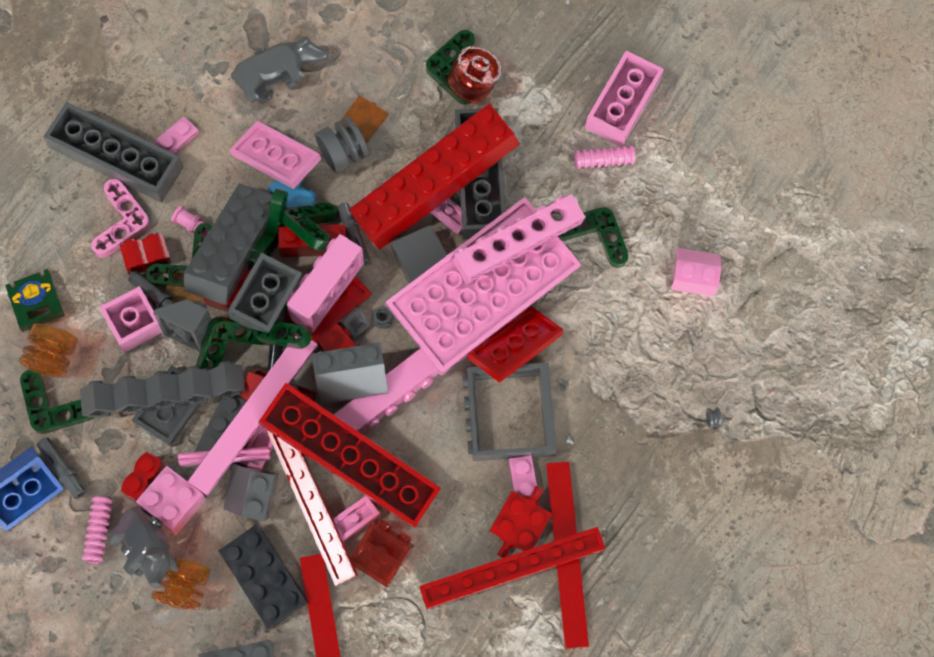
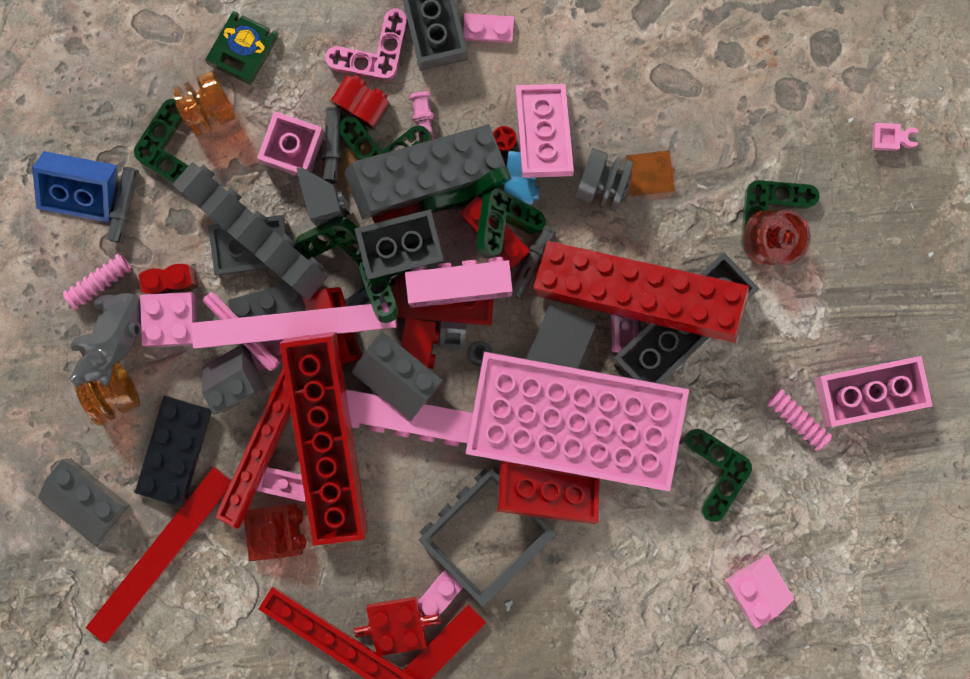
camera: 55 degrees right, 15 degrees up
dark grey animal [231,37,329,104] -> none
bright pink brick [453,194,585,284] -> none
none -> red wheel [493,126,517,155]

